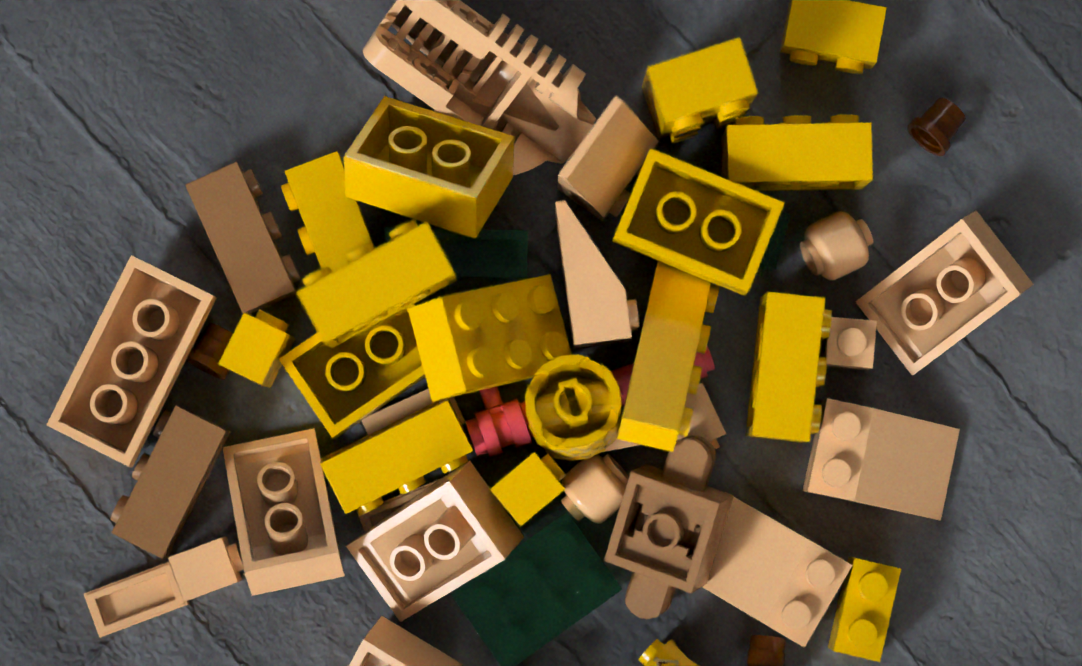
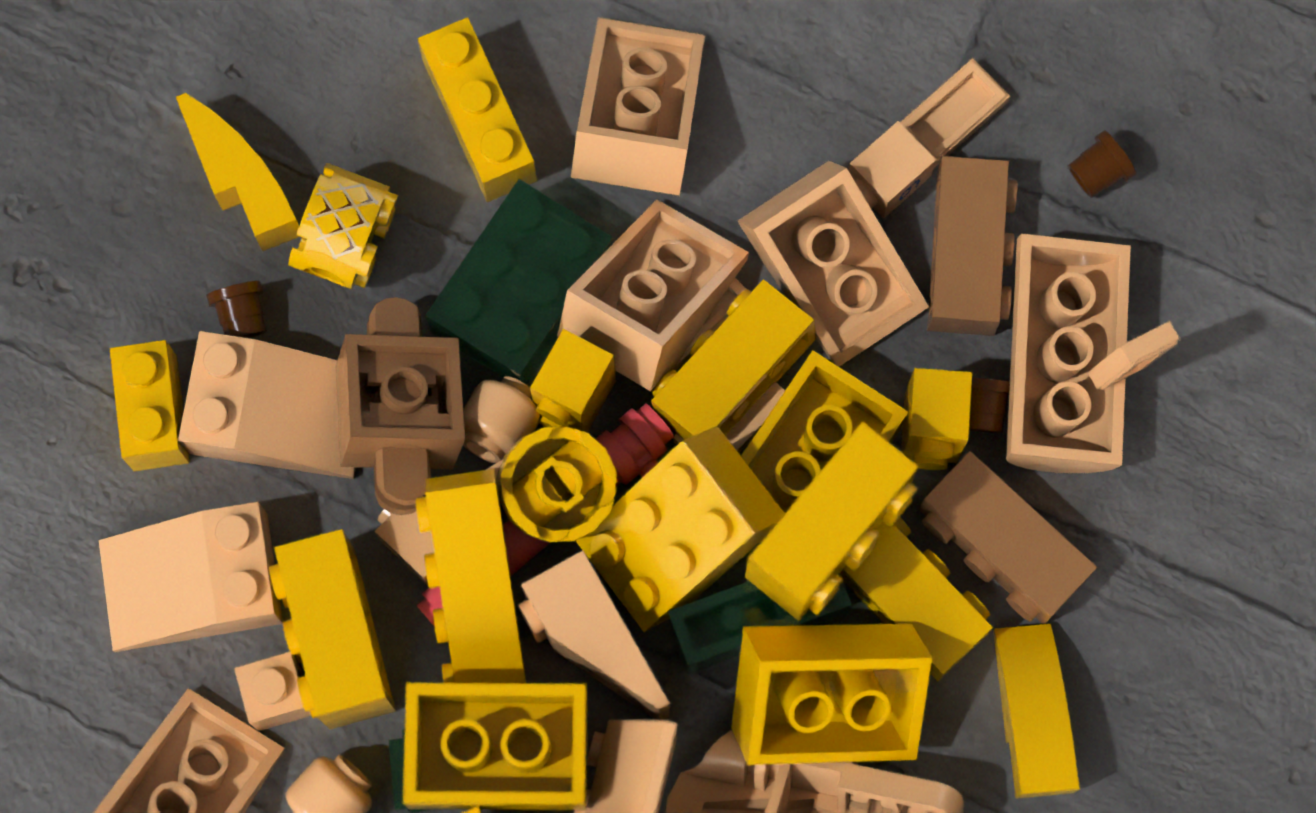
camera: 160 degrees right, 10 degrees down
none -> yellow slope [993,624,1080,798]
none -> reddish brown piece [1067,130,1137,198]
none -> light nougat tile [1088,321,1180,390]

